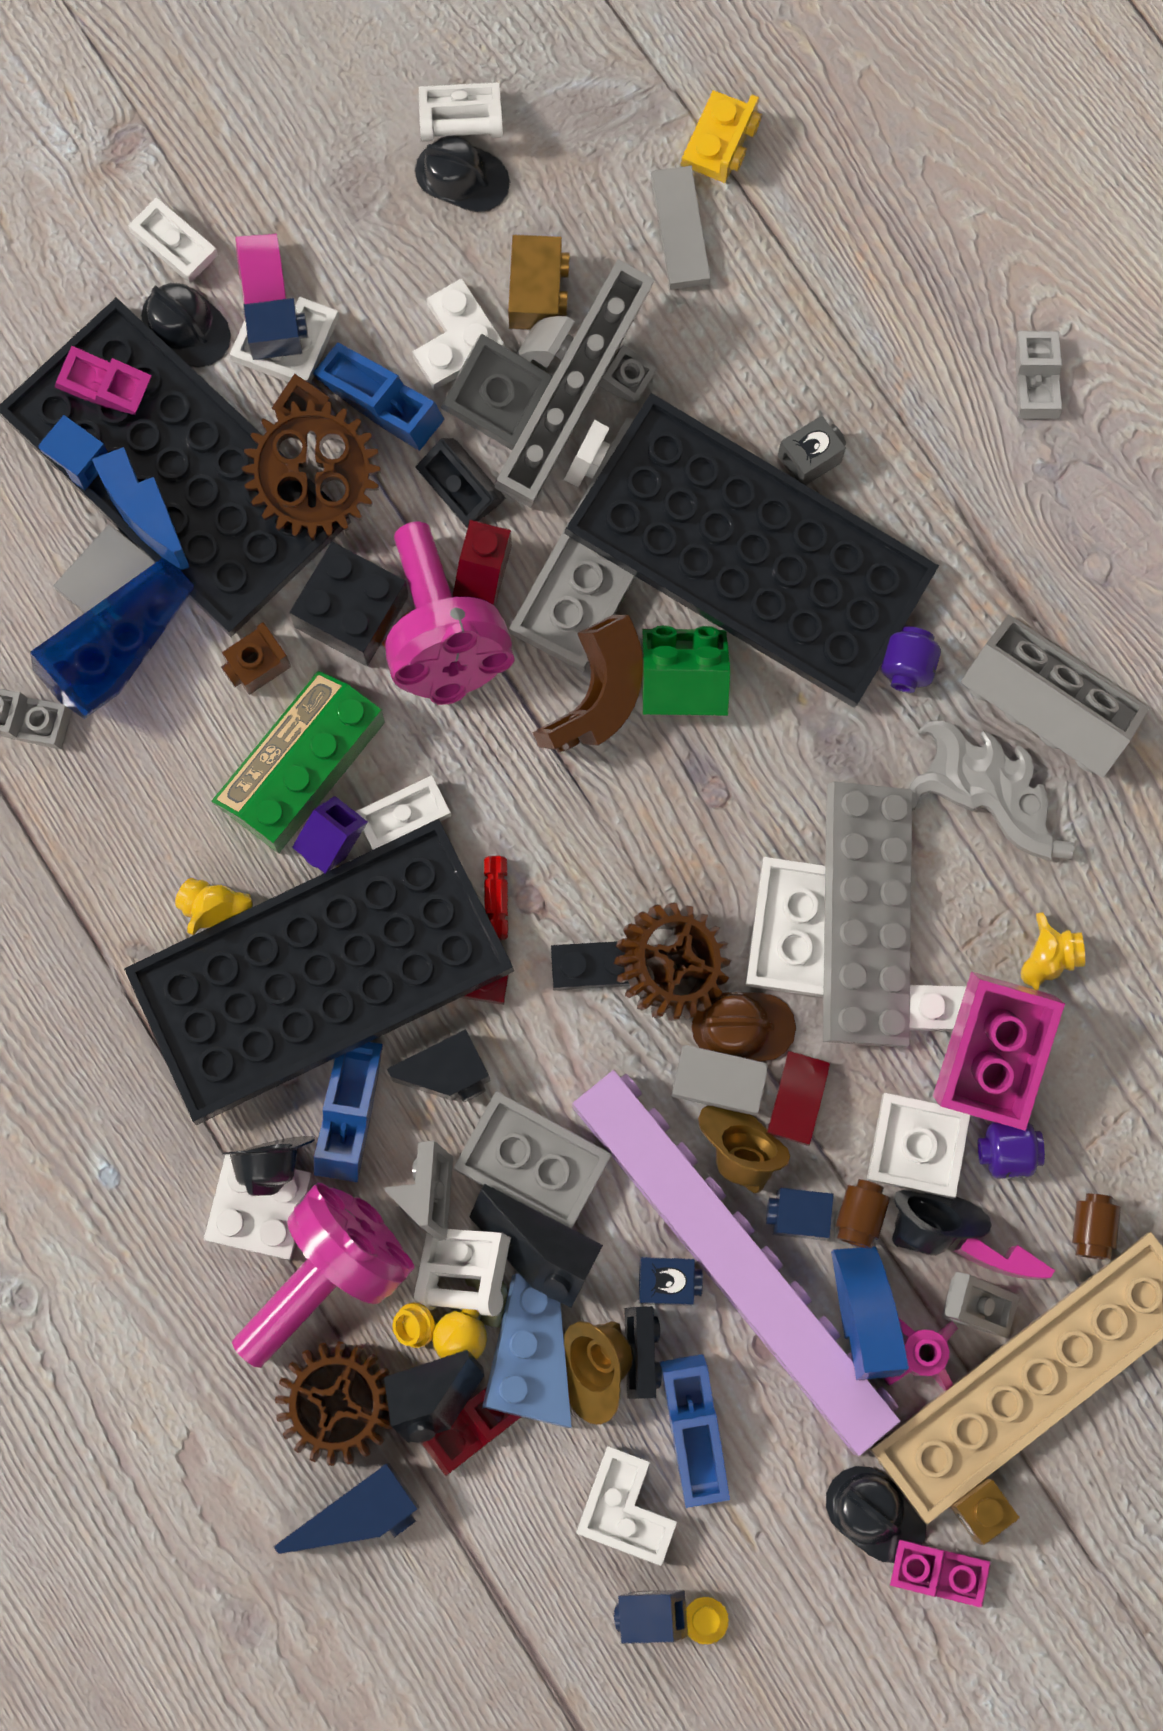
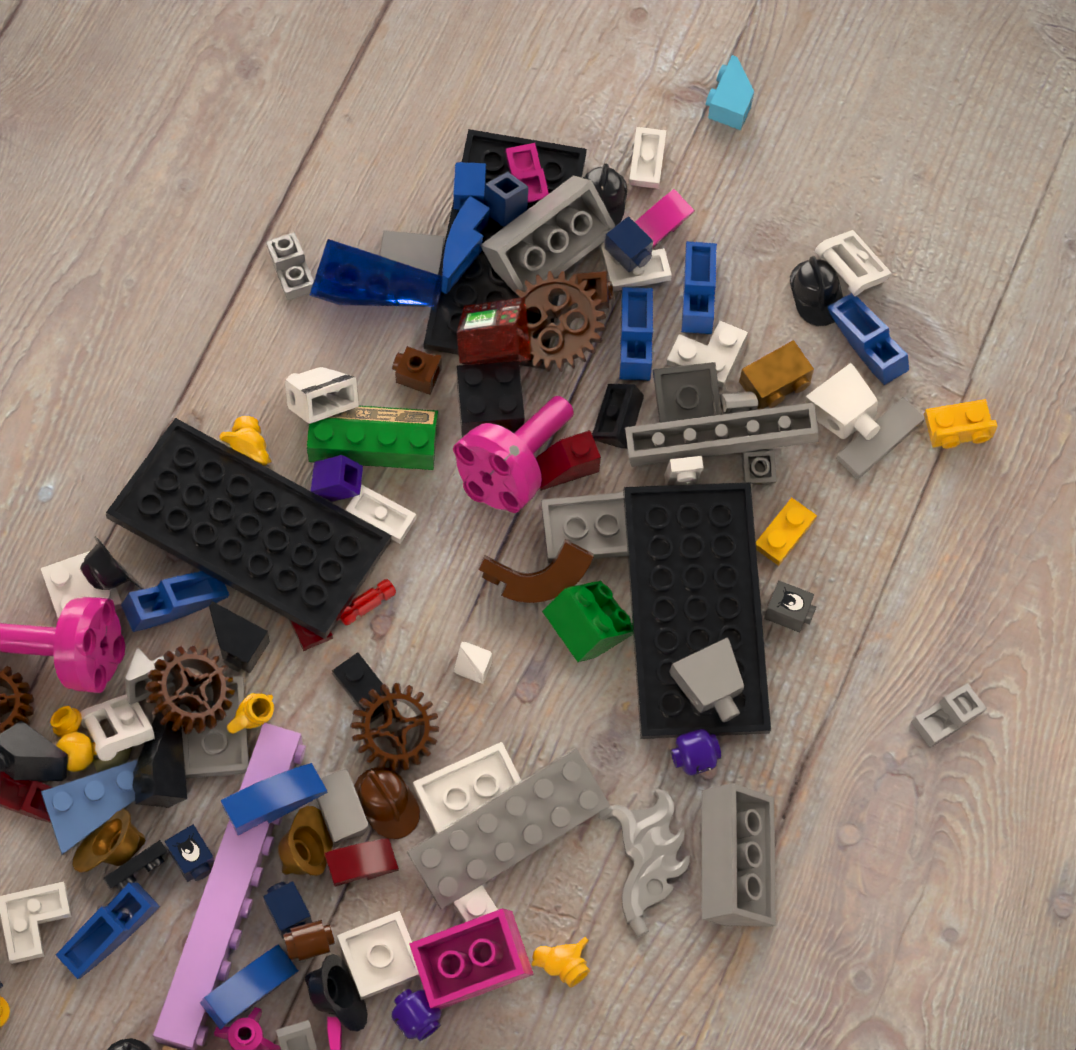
camera: 55 degrees right, 10 degrees down
none -> reddish brown gear [145,646,235,735]
none -> blue slope [221,763,328,836]
none -> yellow animal [226,693,274,734]
none -> white torso [285,367,359,424]
none -> white slope [454,642,492,684]
none -> clear red slope [457,297,531,365]
none -> light grey slope [480,176,615,294]
none -> dark blue brick [484,171,528,227]
none -> light grey torso [669,638,744,722]
none -> blue slope [681,241,717,334]
none -> medium azure slope [705,55,754,130]
none -> yellow plate [756,497,817,566]
none -> white torso [805,363,880,440]
none -> blue slope [828,293,909,385]

